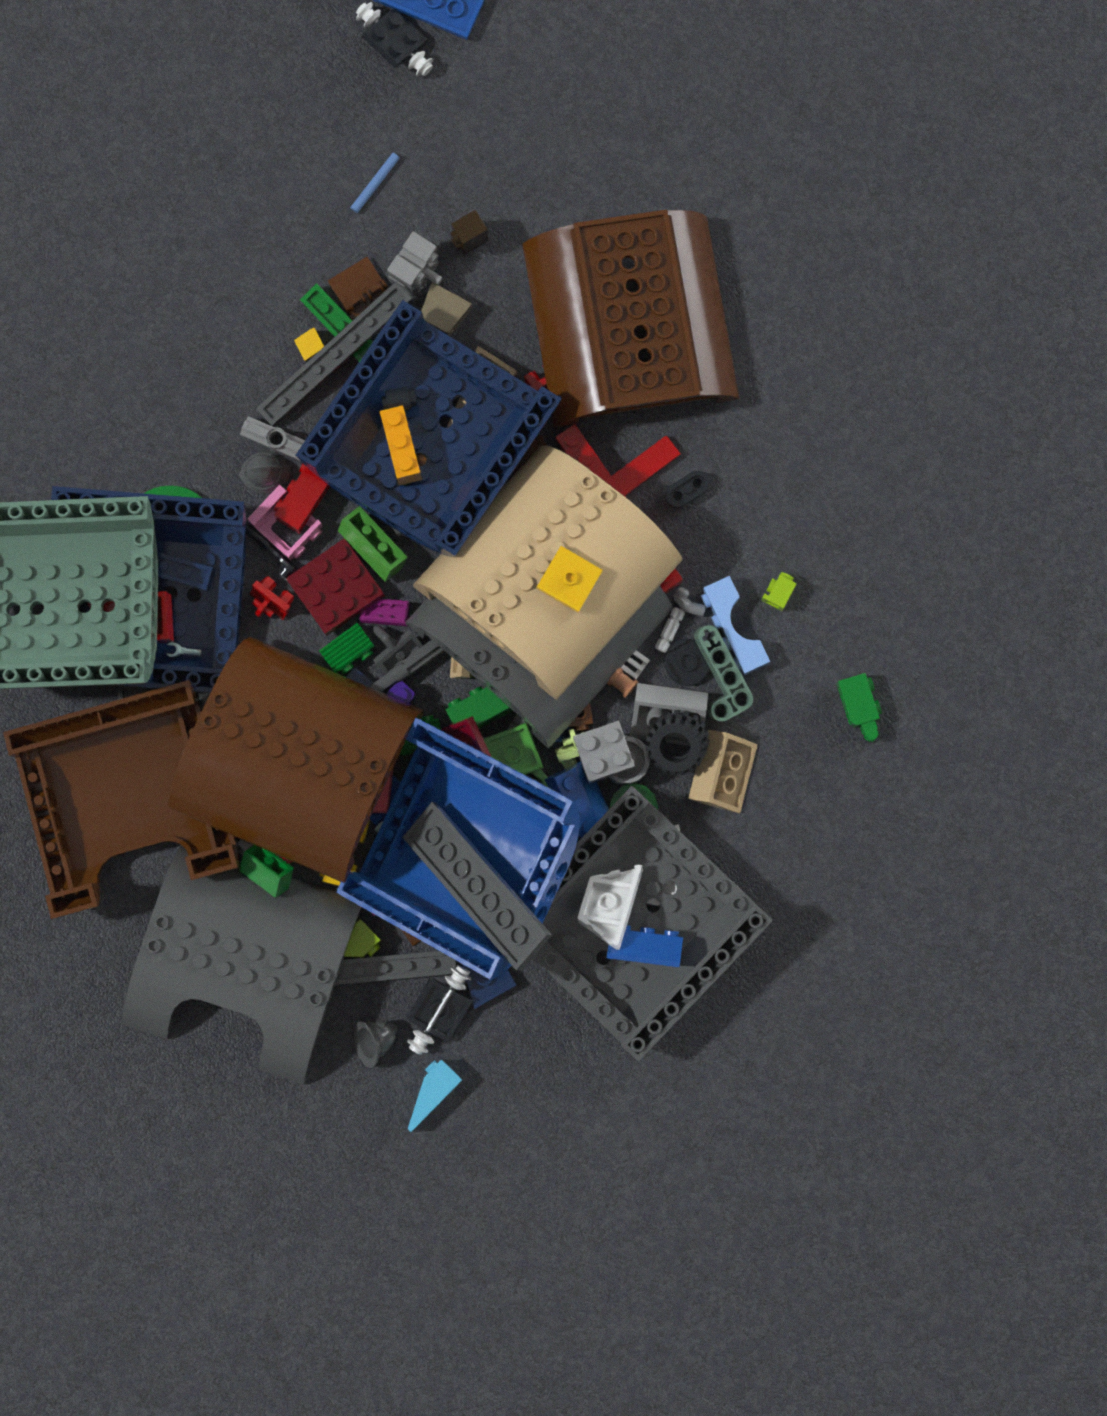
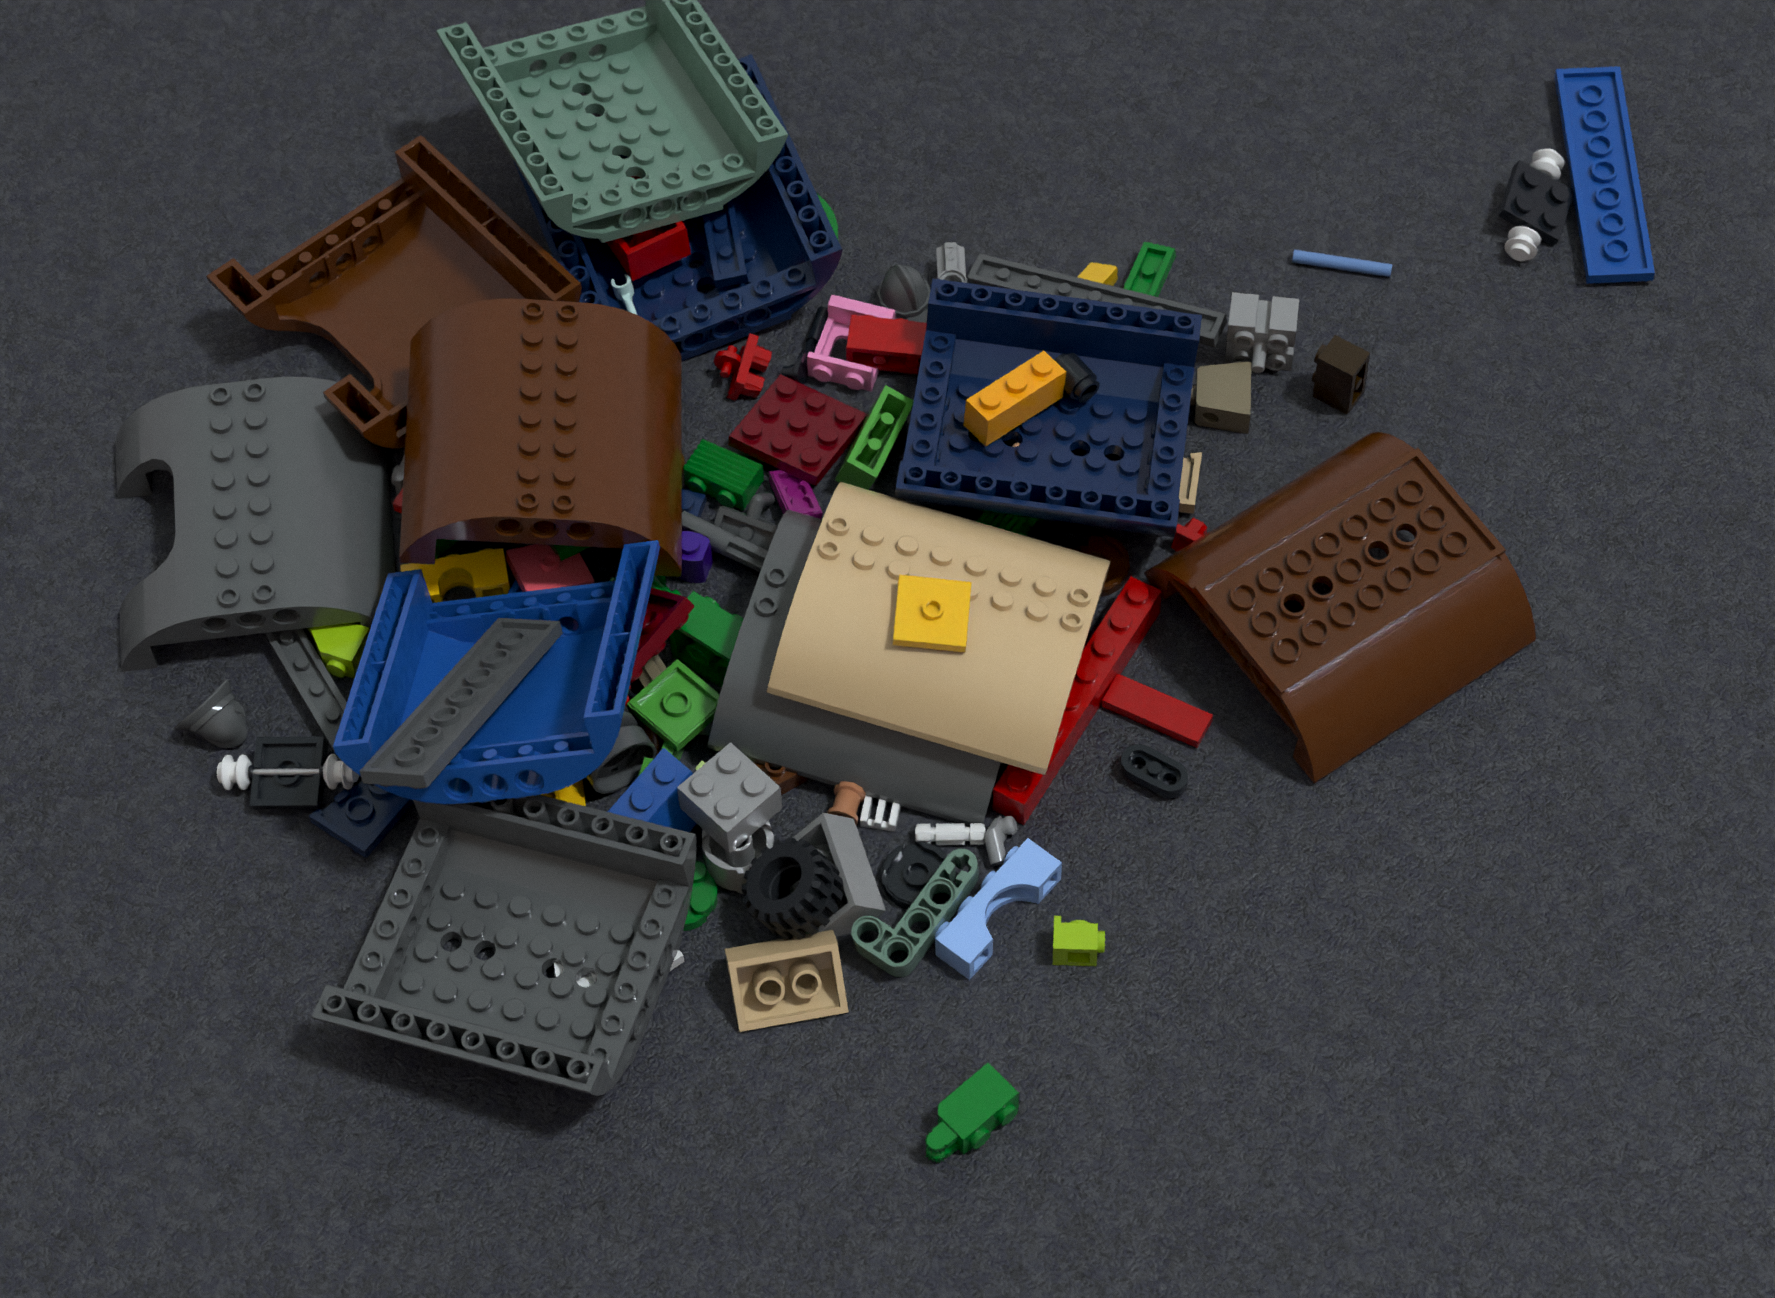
camera: 65 degrees right, 25 degrees down
green brick [239,845,293,898] -> none
reddish brown hinge [328,257,388,320] -> none
medium azure slope [408,1060,462,1132] -> none
white wing [577,865,643,950] -> none
blue slope [607,925,683,967] -> none

